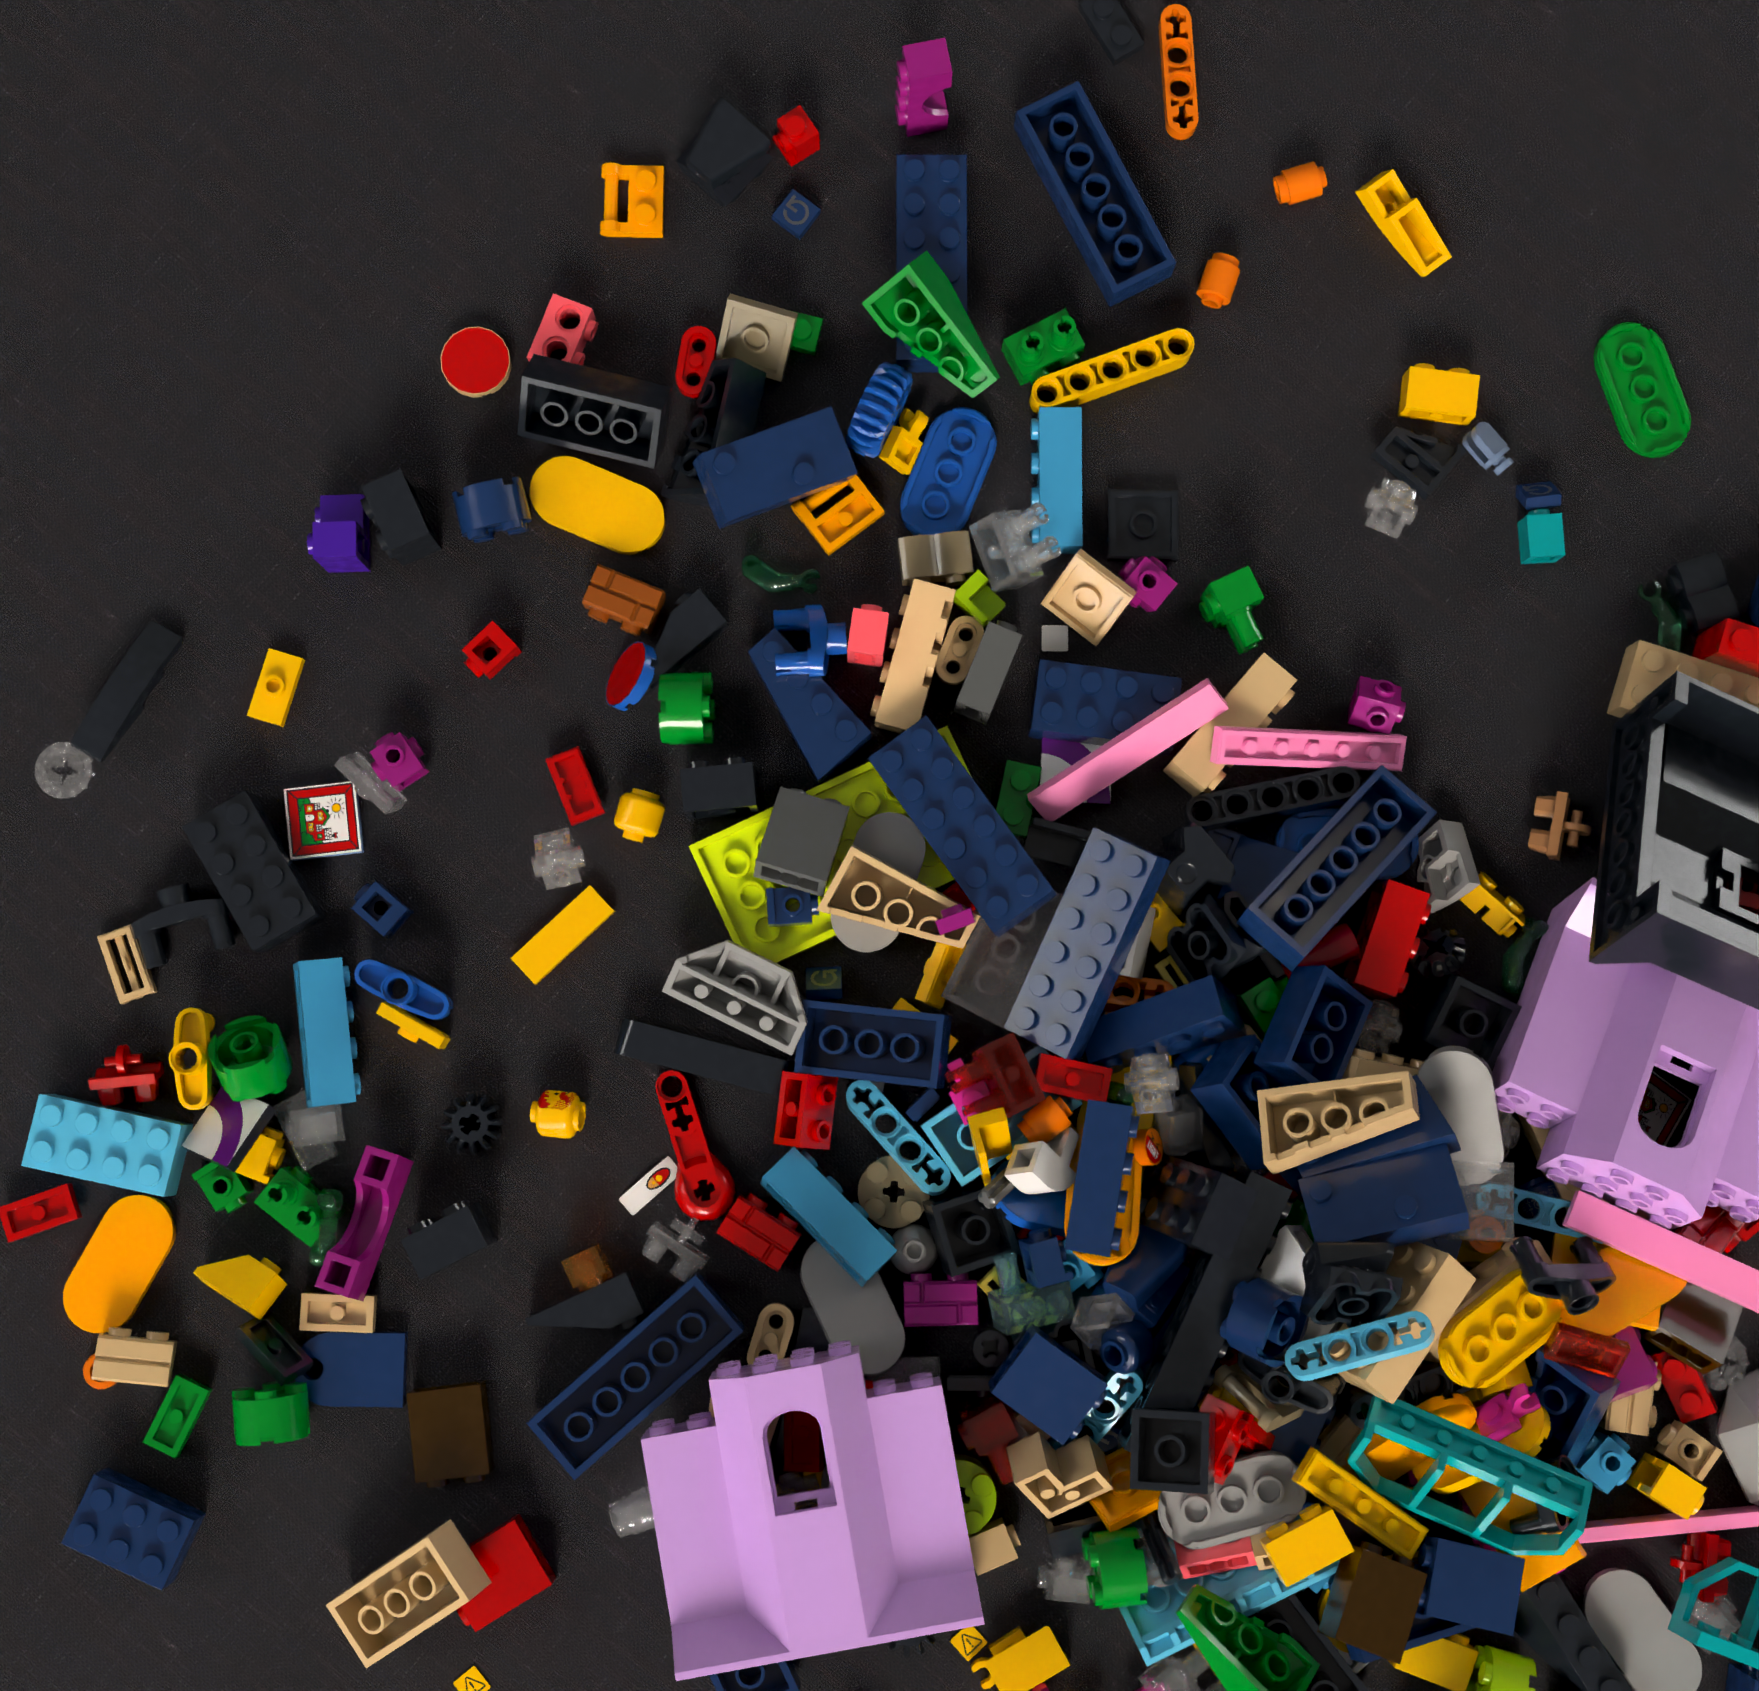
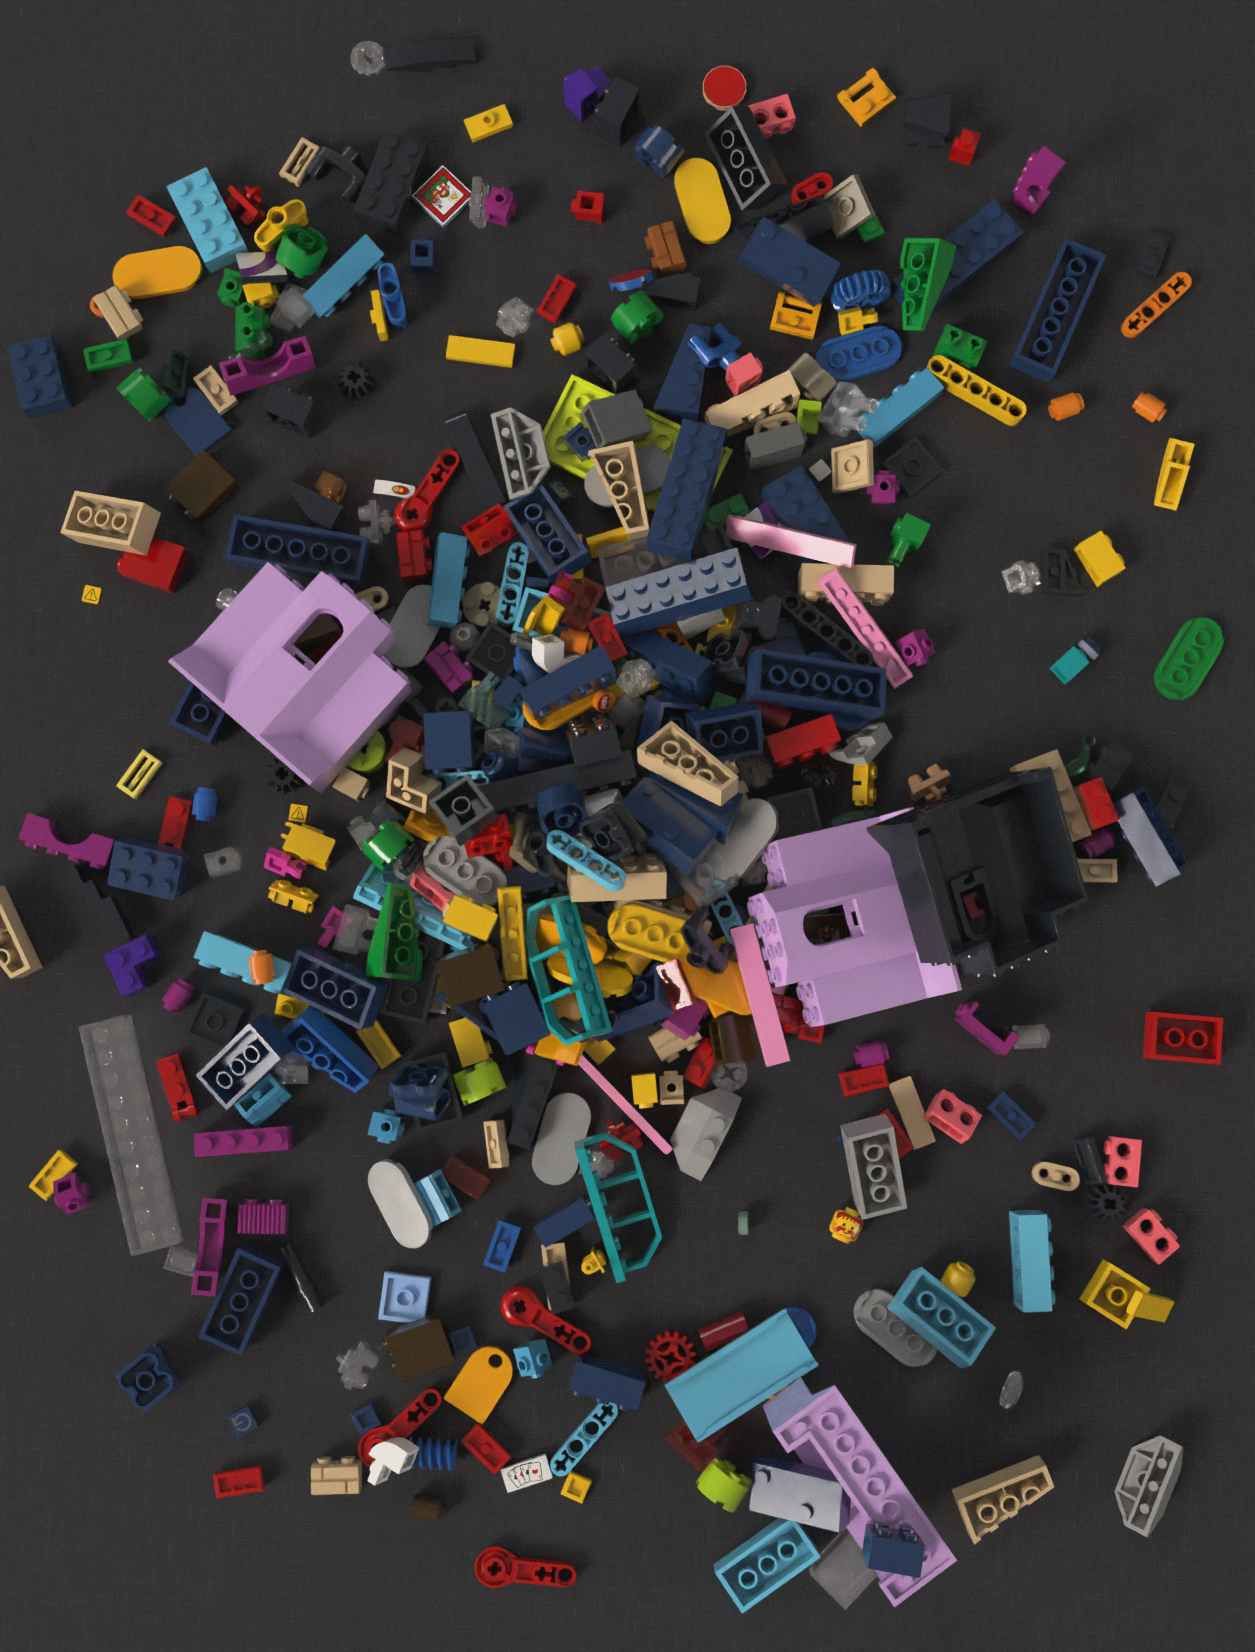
camera: 55 degrees right, 0 degrees up
yellow slope [193,1255,287,1320] -> none
yellow head [530,1090,586,1139] -> none
clear green arm [741,555,820,594] -> none
dark blue tile [772,189,821,240] -> none
magenta plate [935,903,976,935] -> none
sand blue arm [1462,422,1514,476] -> none
dark pink plate [1475,1383,1541,1442] -> none
dark azure brick [1575,1431,1636,1495] -> none

